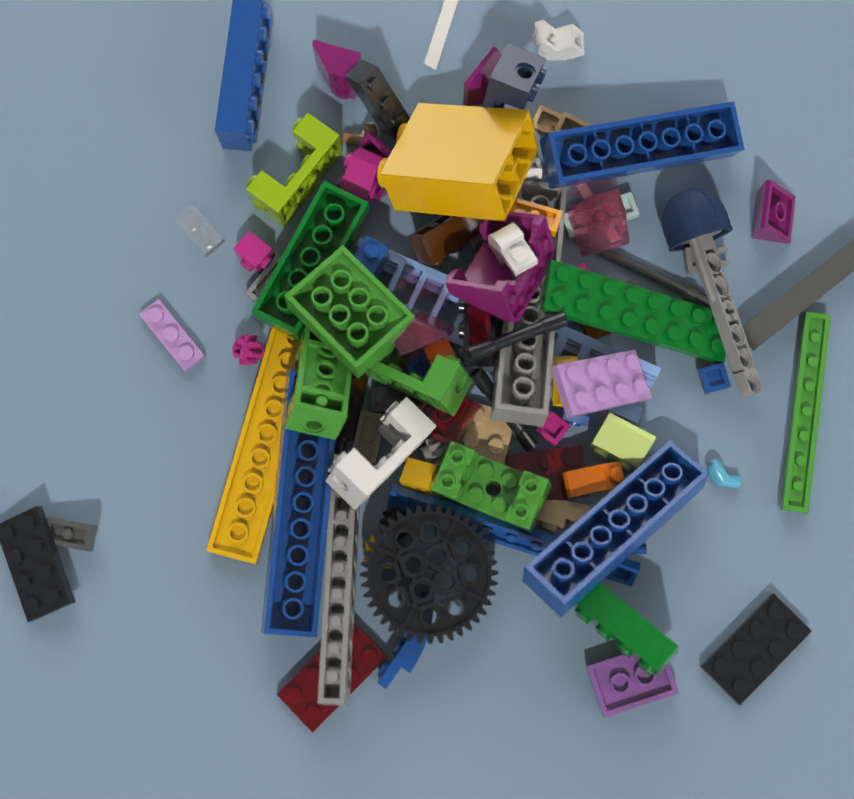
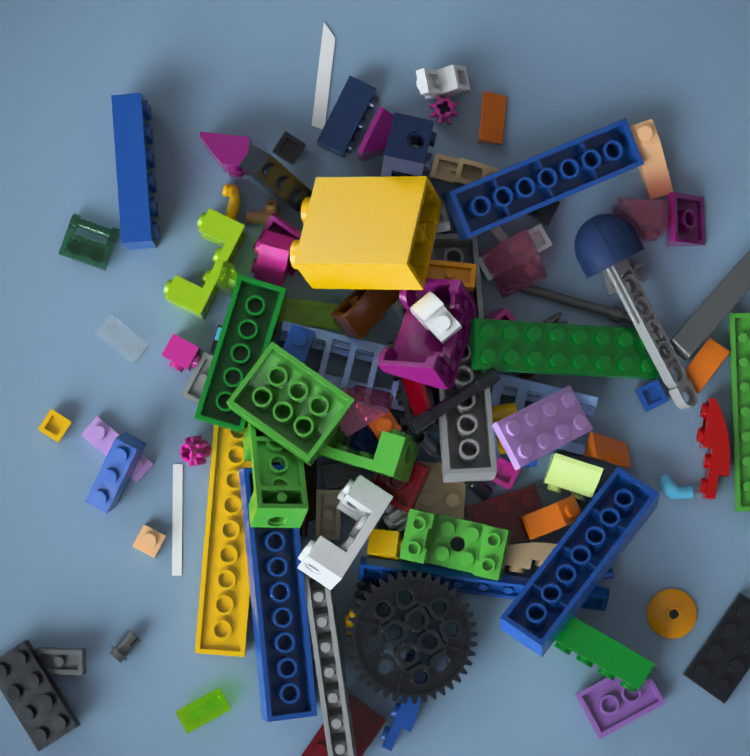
camera: 10 degrees left, 5 degrees up
none -> yellow plate [38,409,73,443]
none -> clear green plate [58,214,121,271]
none -> brick [85,431,147,514]
none -> dark grey pin [110,630,141,663]
none -> light nougat plate [133,524,167,558]
none -> white sticker [172,464,183,576]
none -> clear neon green plate [175,687,232,734]
none -> clear neon green plate [216,261,238,297]
none -> yellow arm [222,184,241,220]
none -> black plate [272,131,306,166]
none -> clear neon green plate [279,297,342,331]
none -> dark blue brick [317,76,379,158]
none -> dark pink gear [429,95,459,126]
none -> orange slope [478,91,507,145]
none -> black plate [527,201,560,225]
none -> orange slope [584,432,631,469]
none -> clear pink slope [612,199,668,241]
none -> light nougat slope [629,119,673,201]
none -> light orange dish [647,589,697,639]
none -> orange slope [685,337,731,394]
none -> red slope [696,398,730,500]

